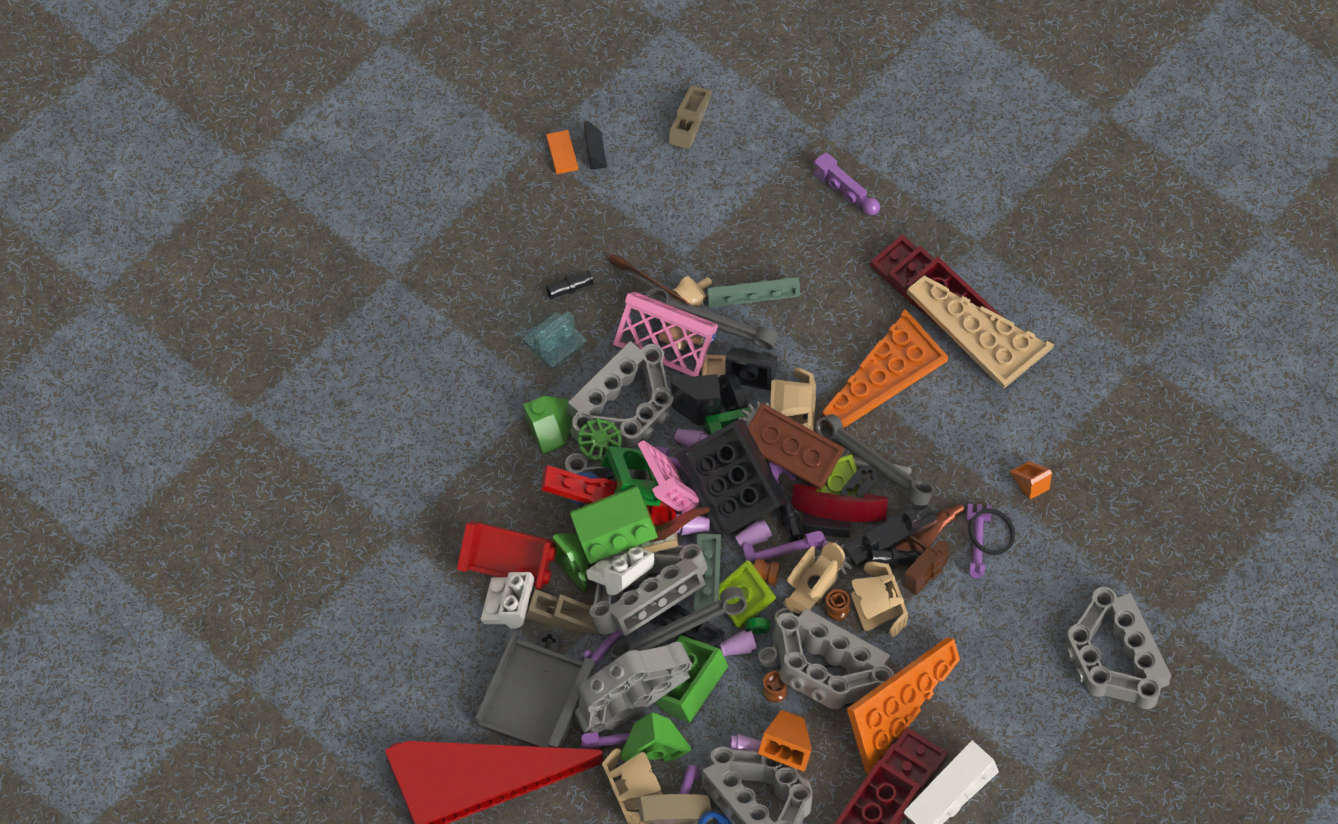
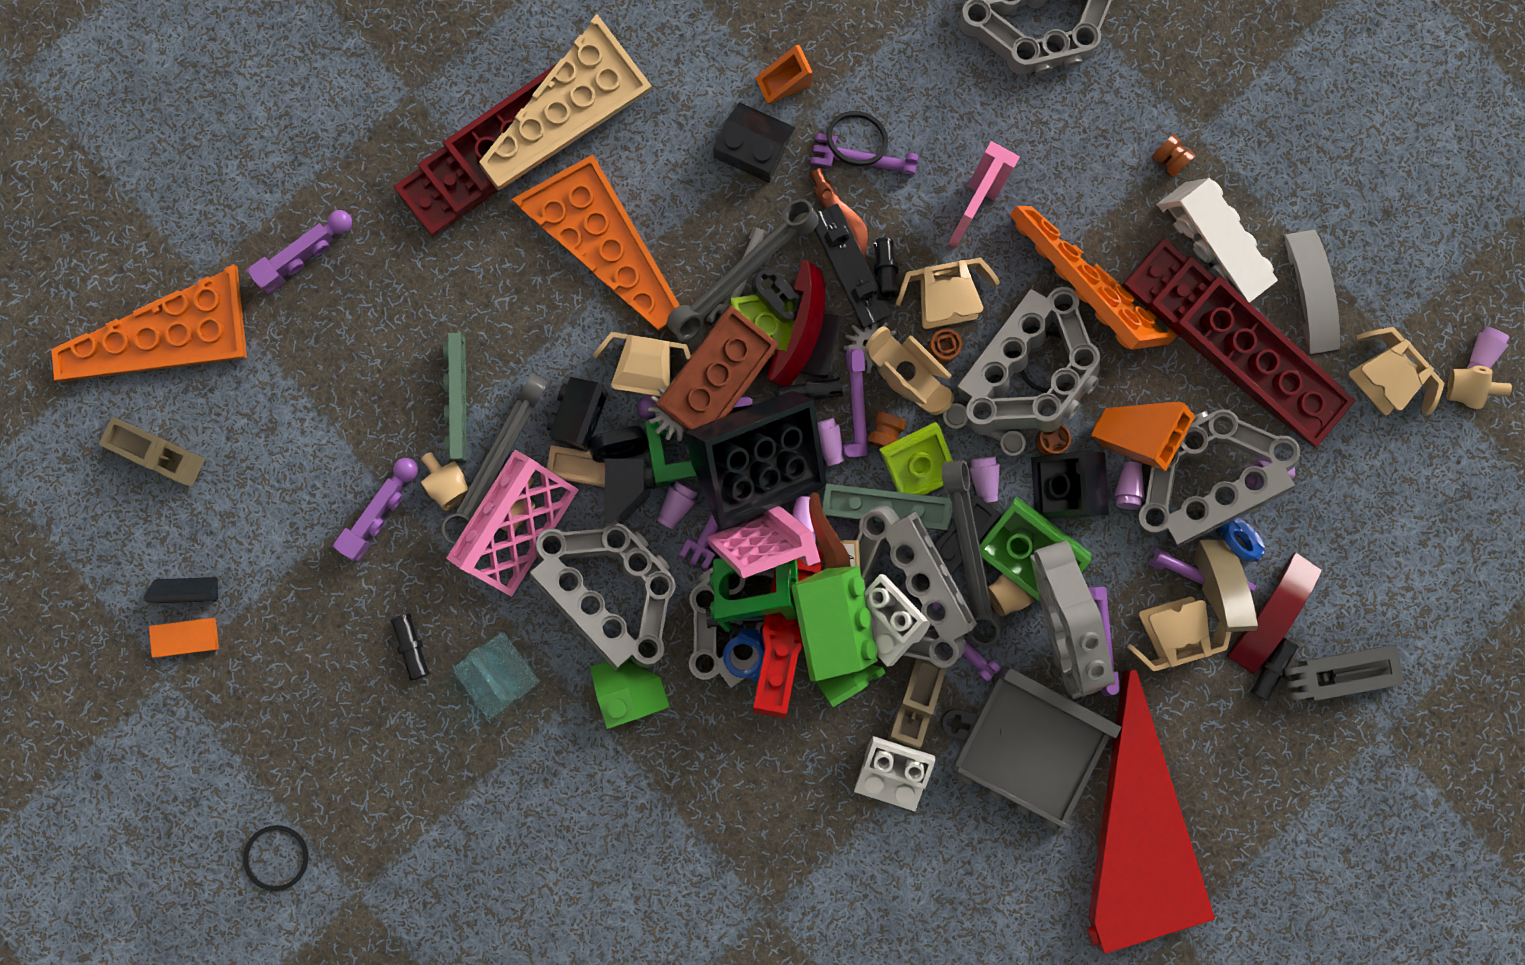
camera: 95 degrees left, 25 degrees up
red panel [457,520,556,590] -> none
bright green wheel [577,418,622,462] -> none
copper piece [609,254,690,304] -> none
bright green slope [621,713,691,762] -> none
green tile [745,618,770,634] -> none
reddish brown piece [905,536,949,595] -> none
none -> orange wing [51,264,247,382]
none -> black piece [243,825,309,891]
none -> medium lavender plate [333,458,418,562]
none -> black slope [713,102,795,183]
none -> bright pink fence [948,141,1020,249]
none -> black slope [1031,451,1109,519]
none -> dark orange wheel [1151,134,1196,178]

